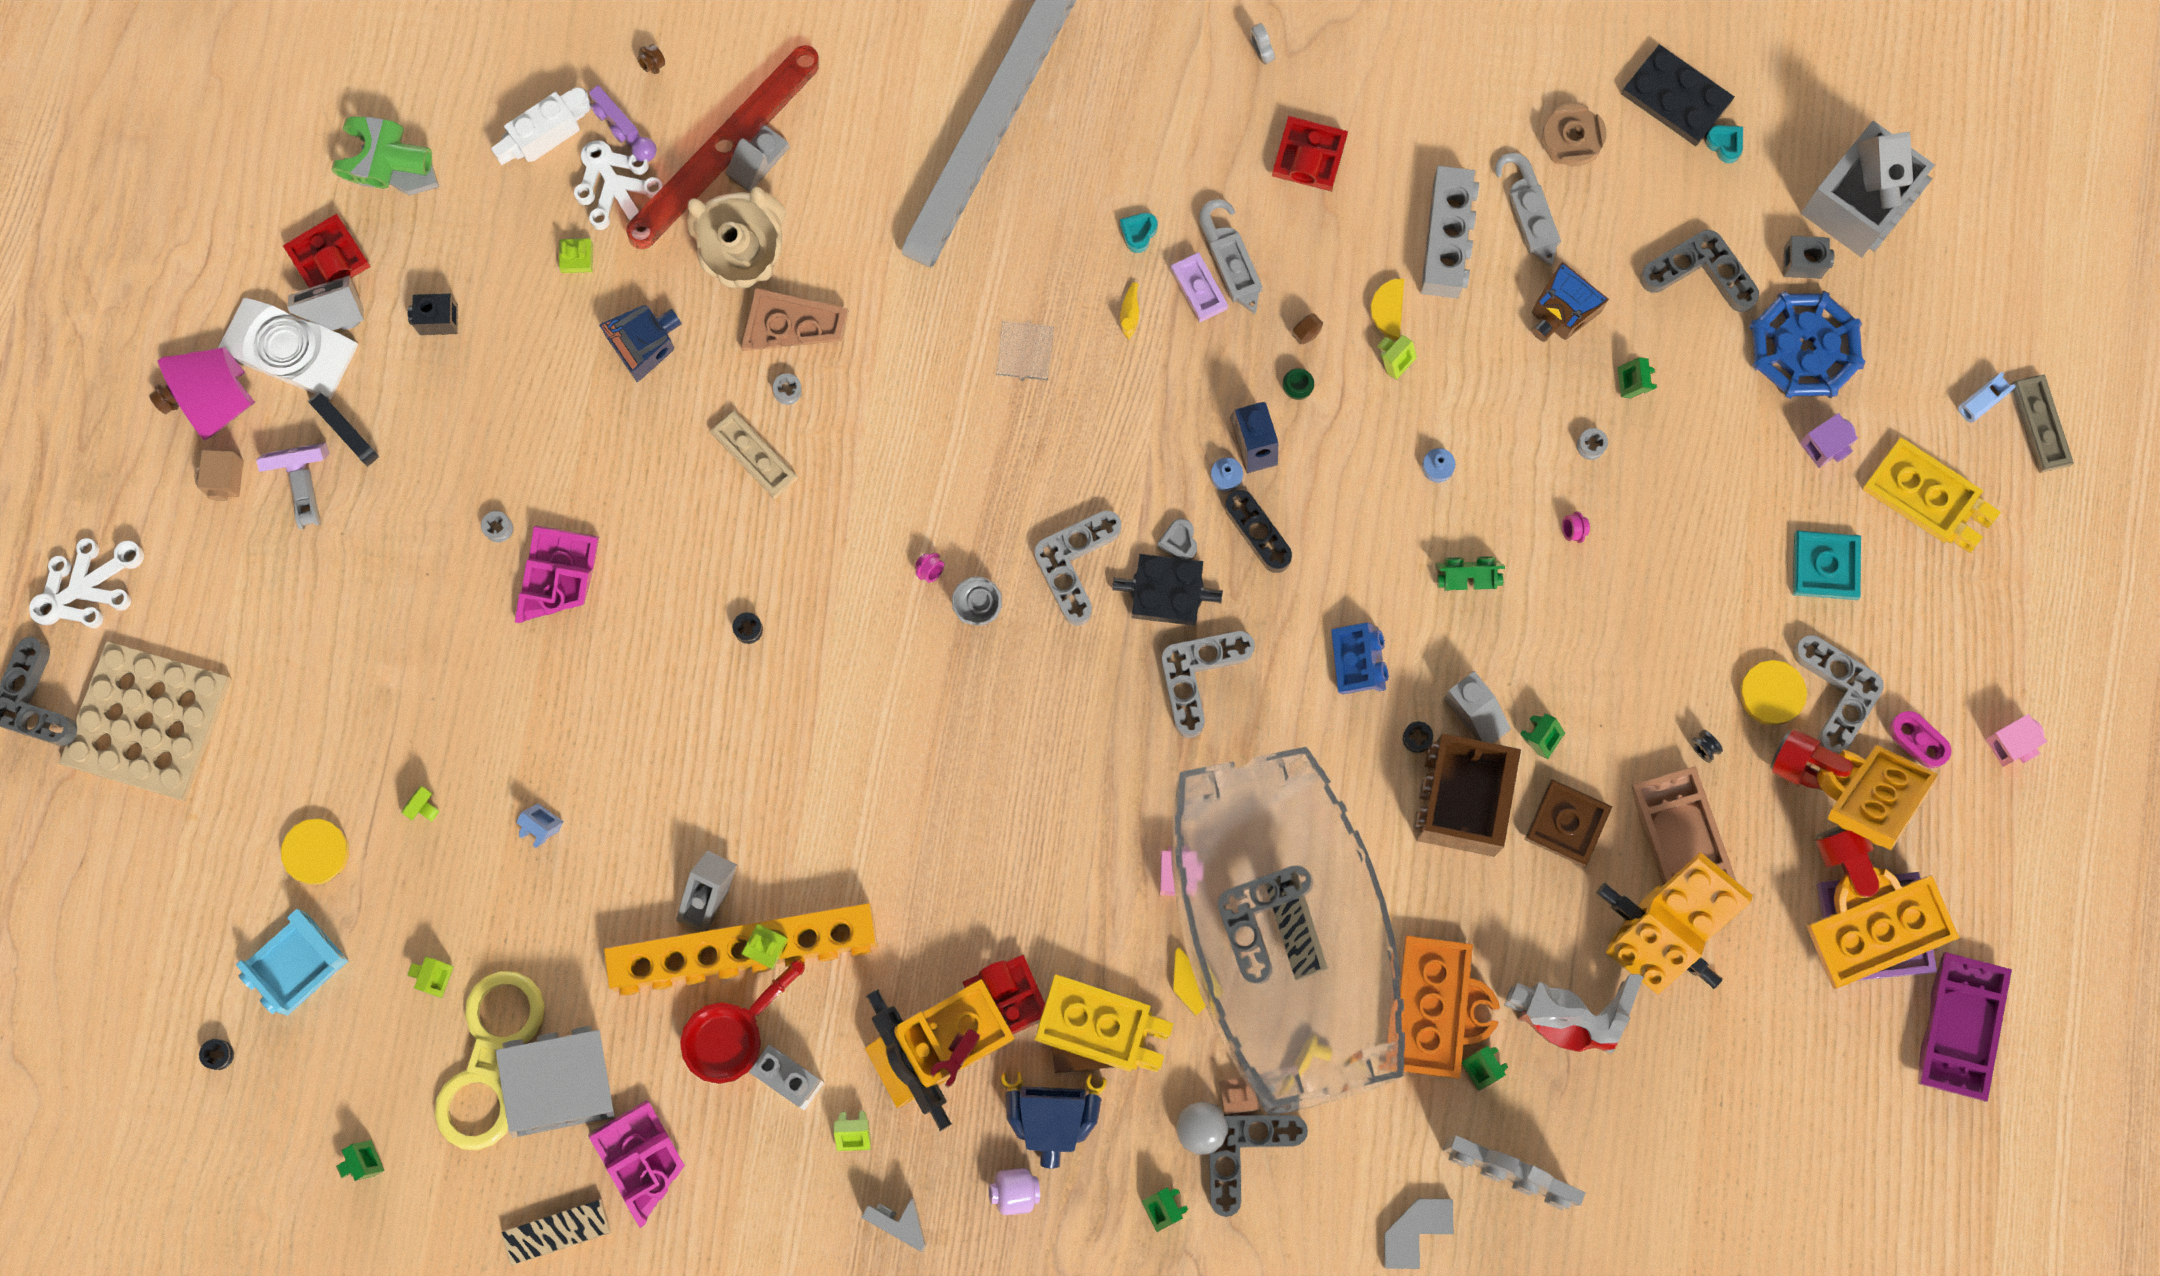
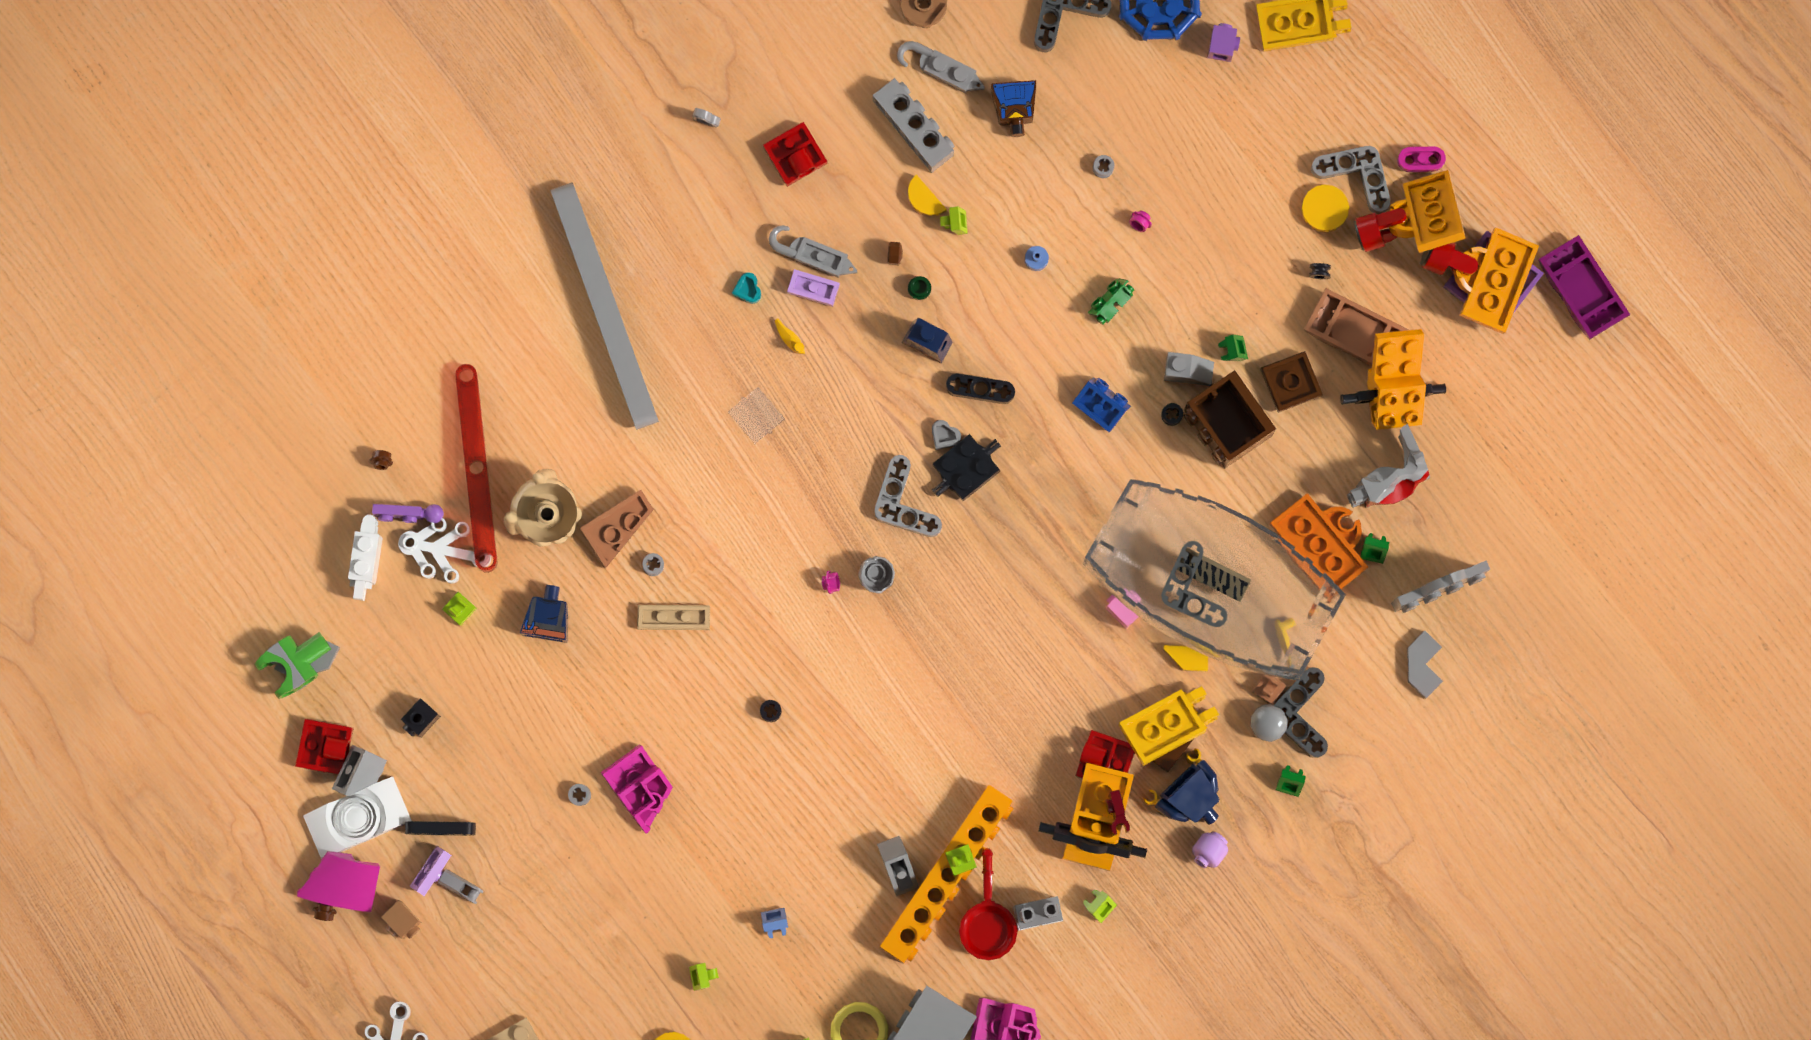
camera: 50 degrees left, 5 degrees up
light grey slope [725,125,790,193] -> none
light grey slope [861,1198,927,1252] -> none
light grey beam [1162,631,1255,738] -> none
medium blue tile [1211,458,1243,492] -> none
green tile [1617,357,1657,399] -> none
teal tile [1793,531,1861,600] -> none
bright pink brick [1985,714,2047,767] -> none

